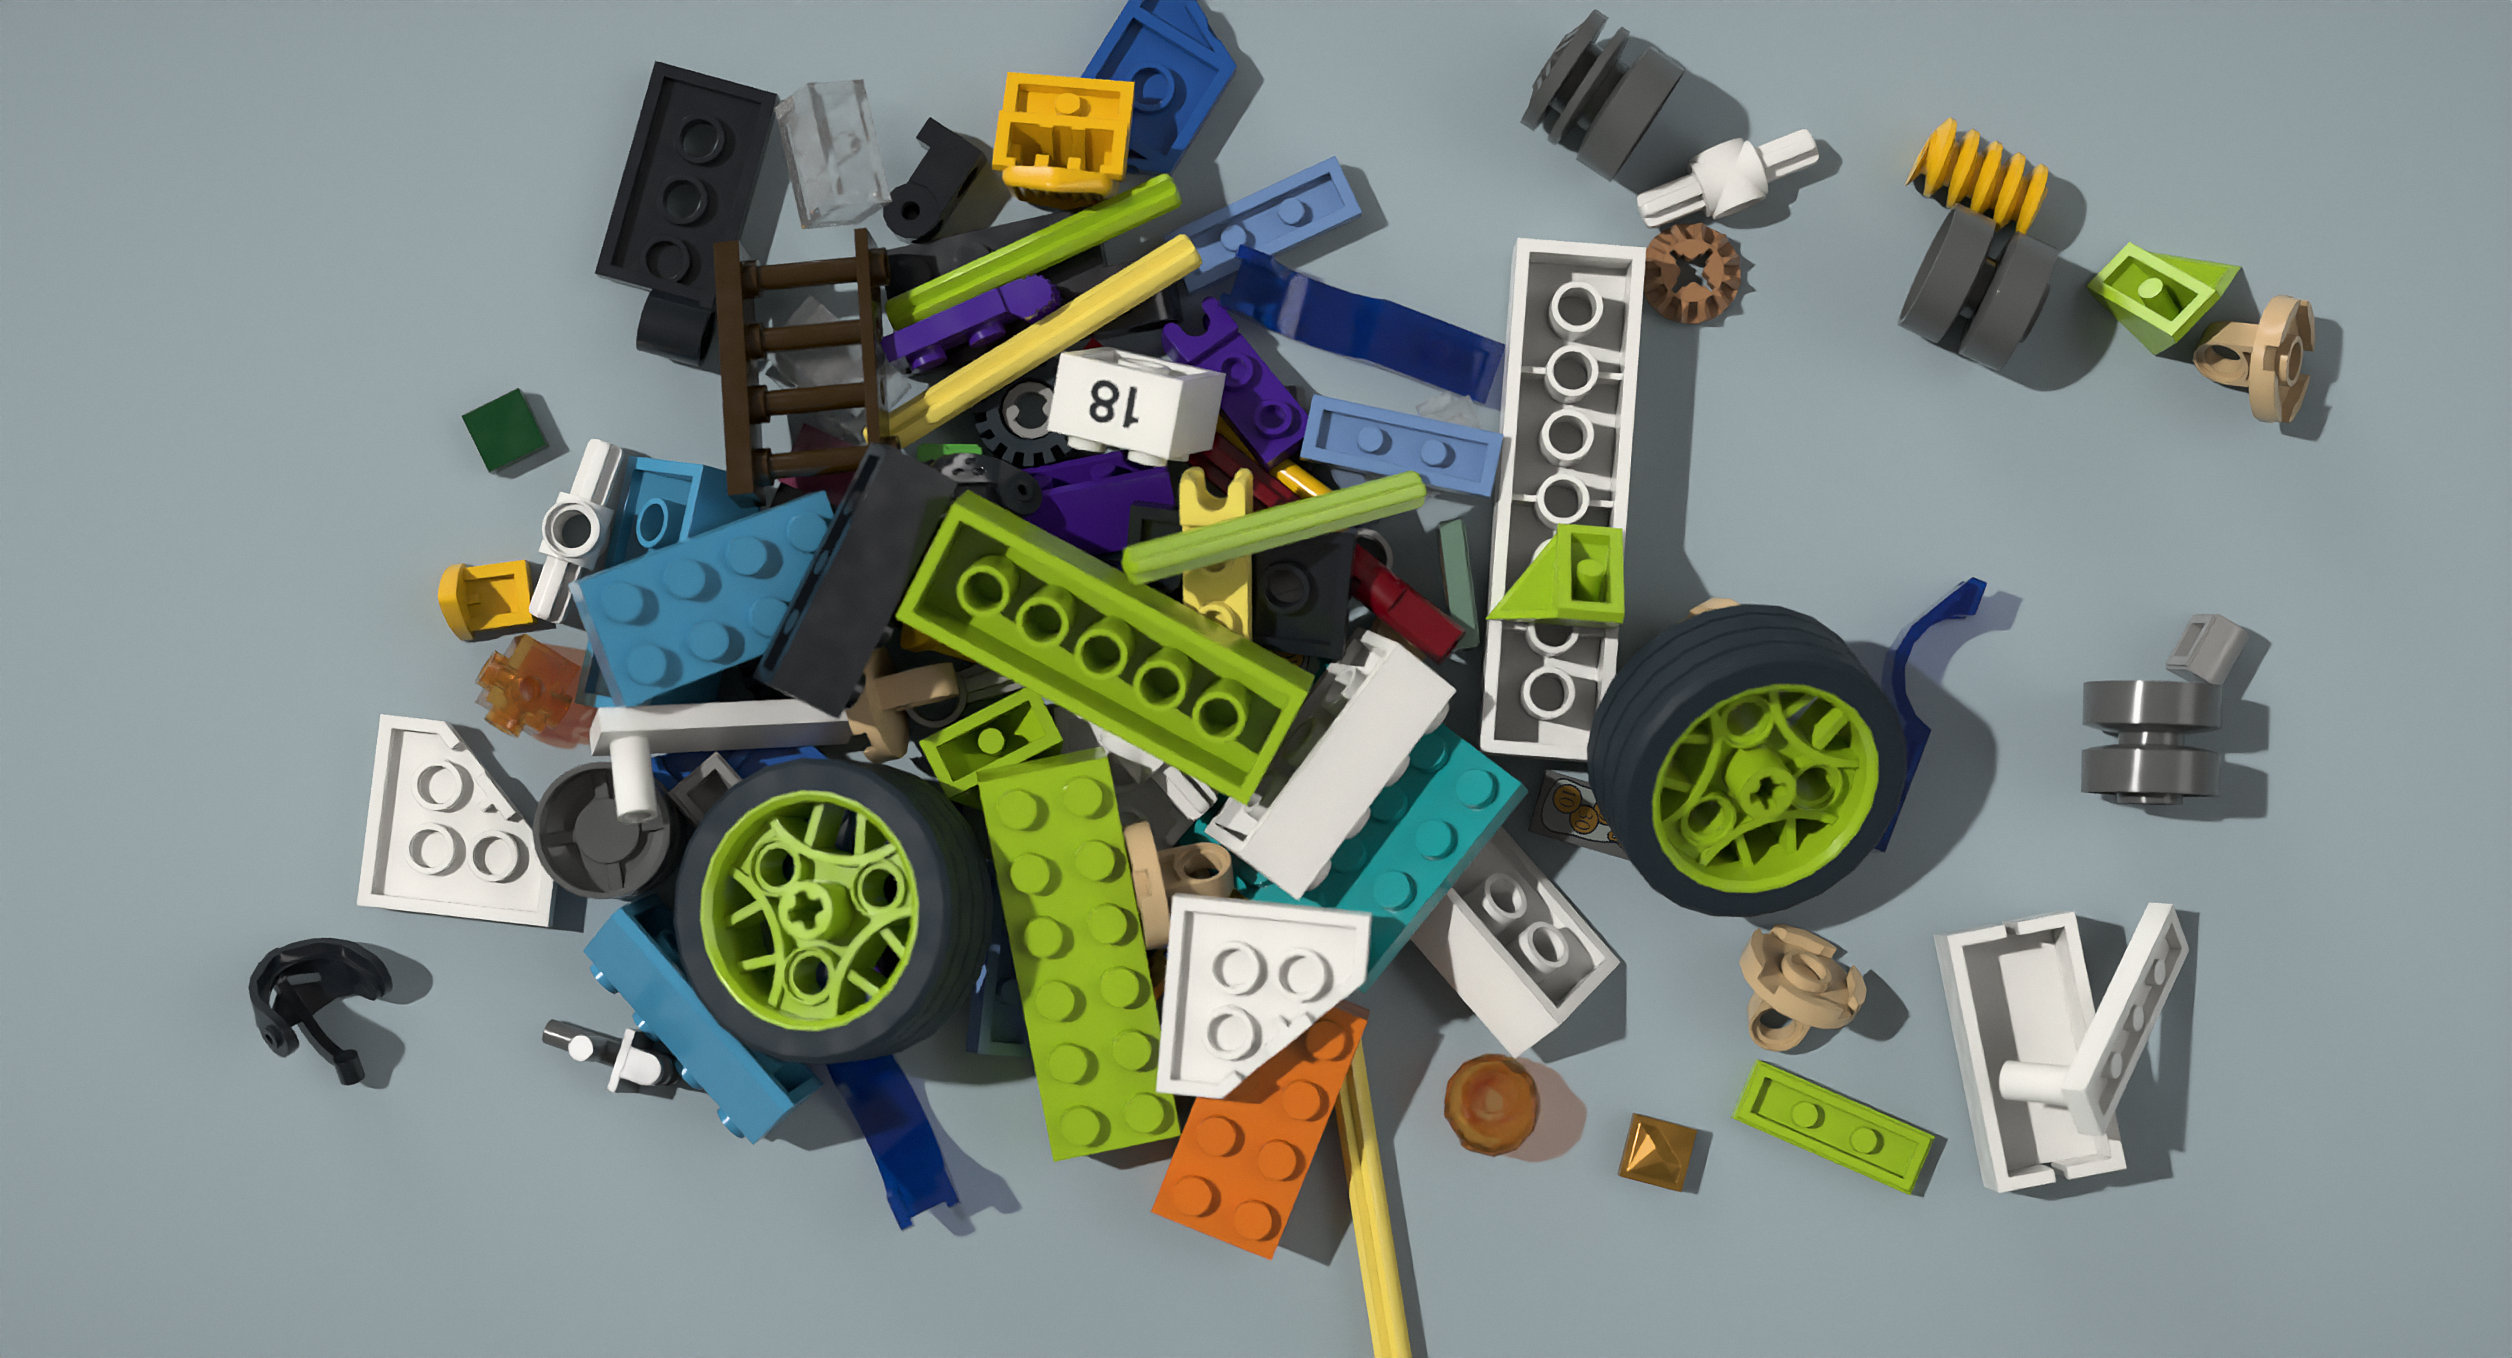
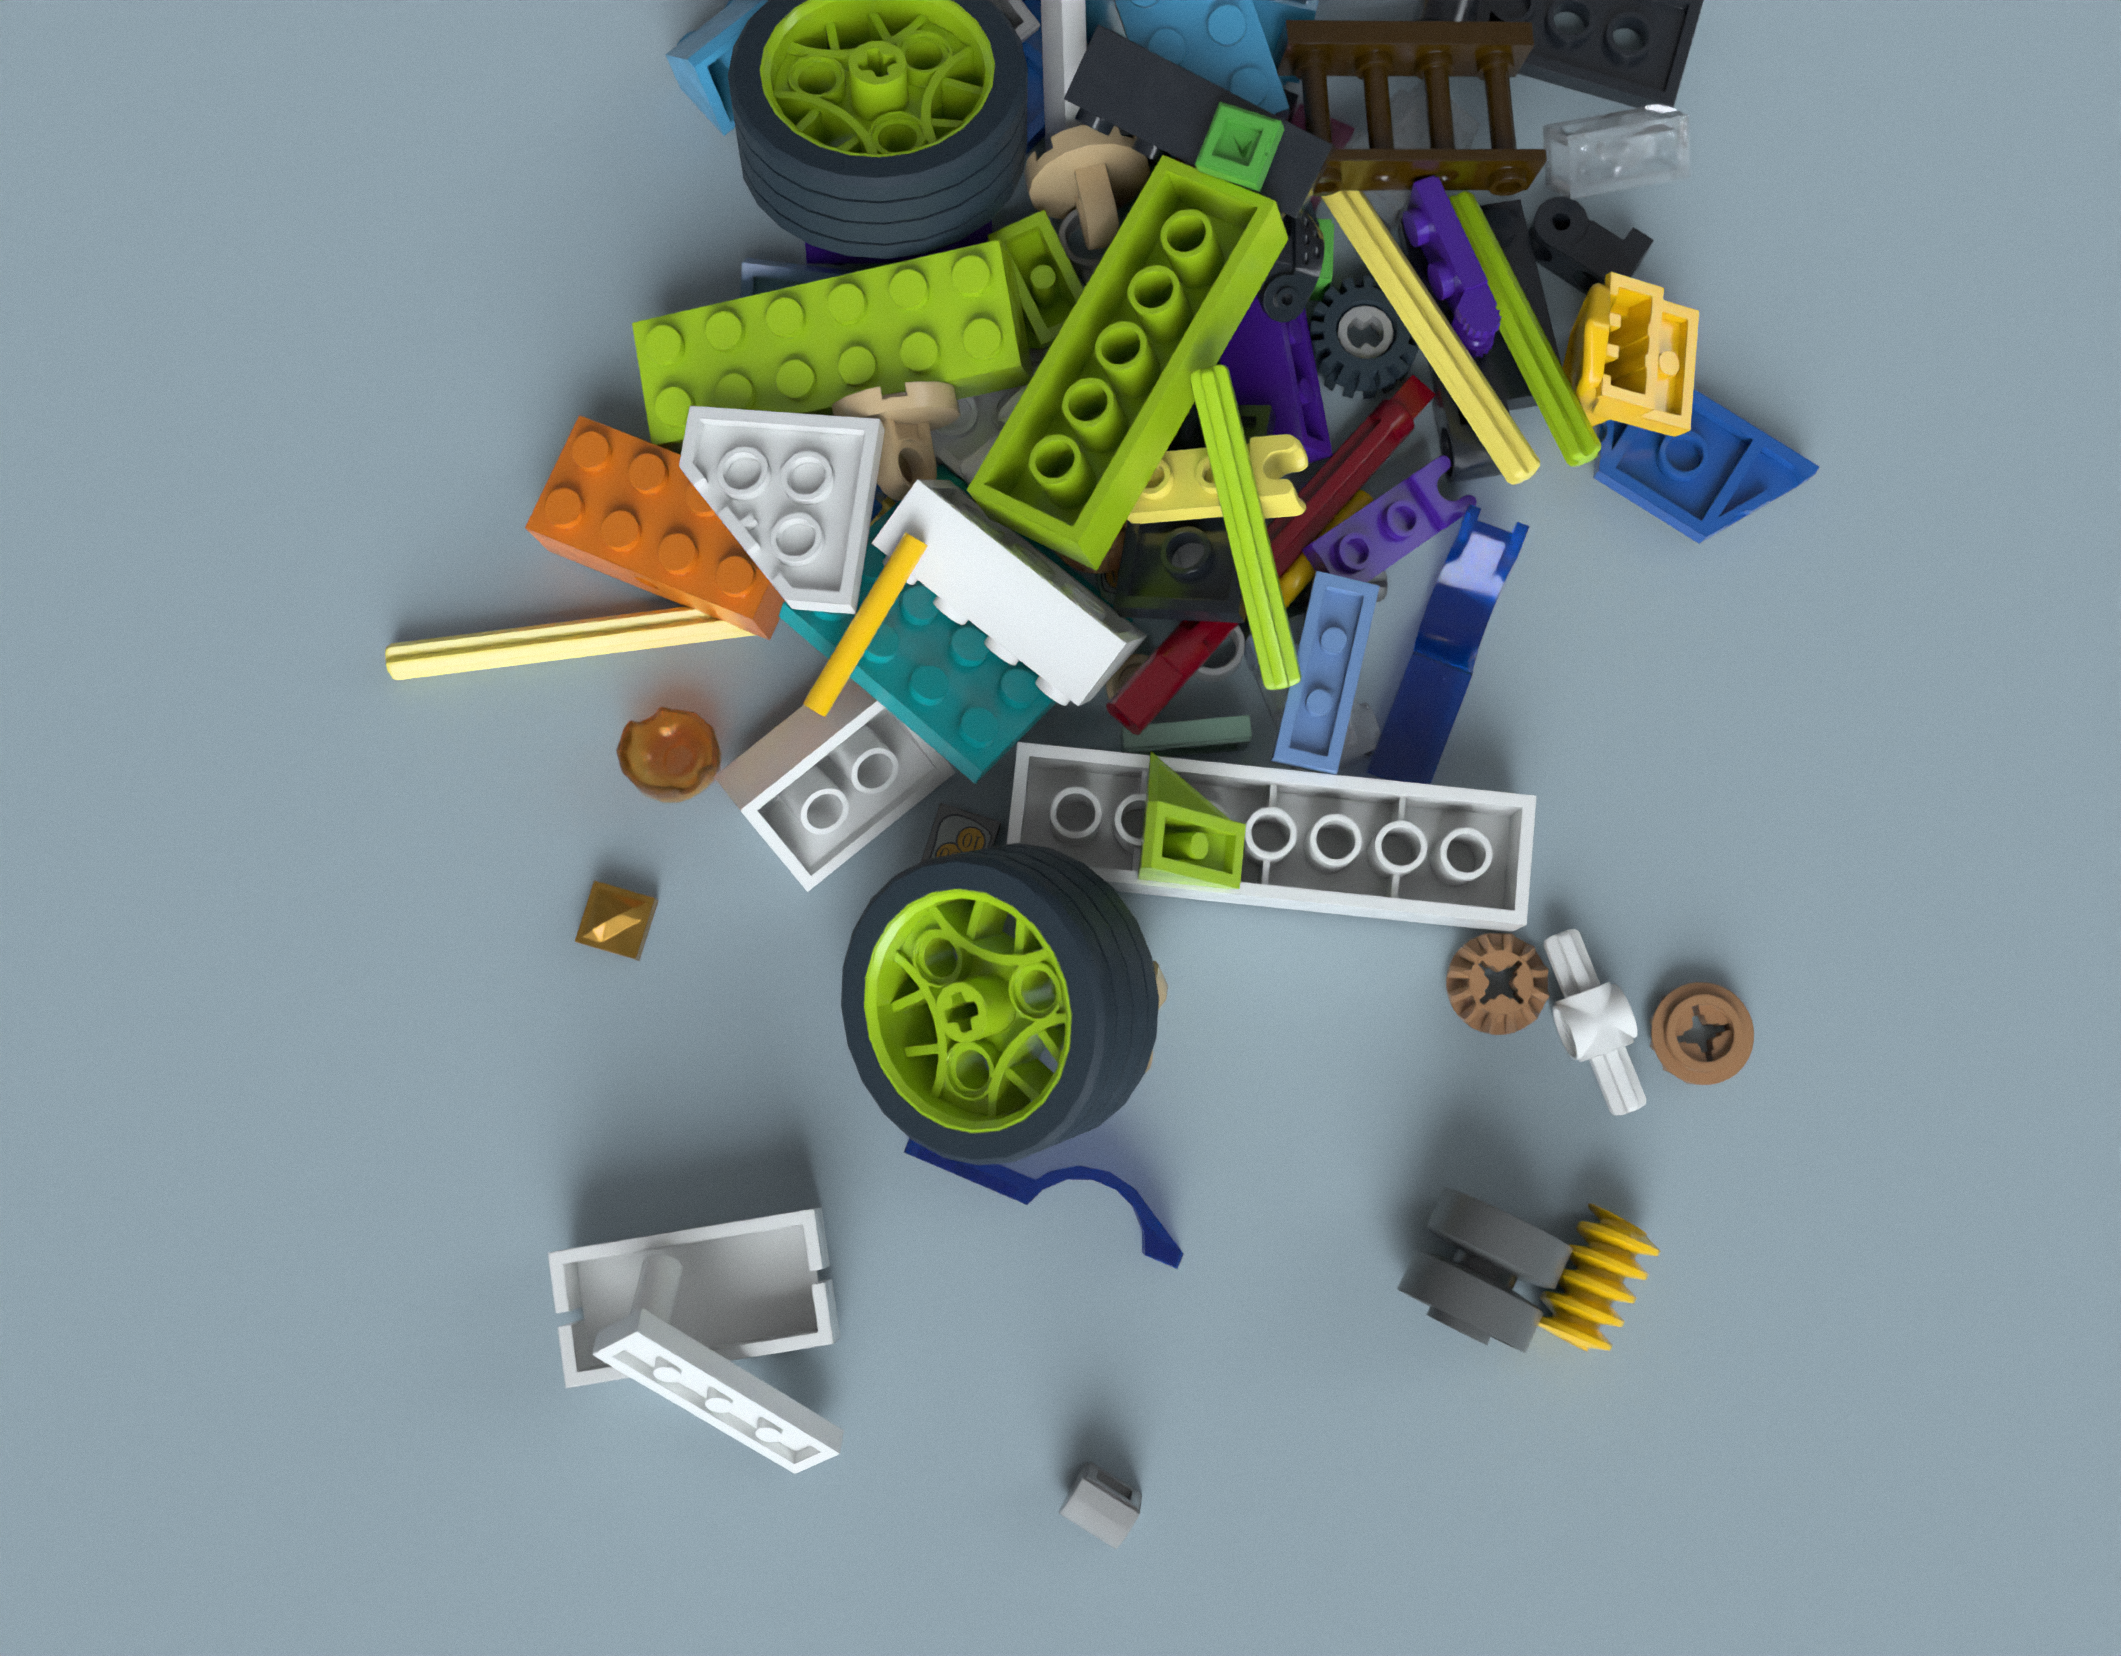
camera: 90 degrees right, 5 degrees down
clear blue piece [816,961,962,1232] -> none
white brick [1047,347,1226,467] -> none
medium blue plate [1163,156,1362,296] -> none
dark grey wheel [1520,9,1686,182] -> none
lime tile [1731,1059,1935,1195] -> none
tan tile [1739,924,1867,1052] -> none
dark grey wheel [2081,680,2222,805] -> none
lime slope [2086,242,2242,356] -> none
tan tile [2193,294,2315,423] -> none
none -> yellow bar [803,532,928,717]
none -> bright green tile [1195,102,1285,192]
none -> medium nougat gear [1649,982,1754,1085]

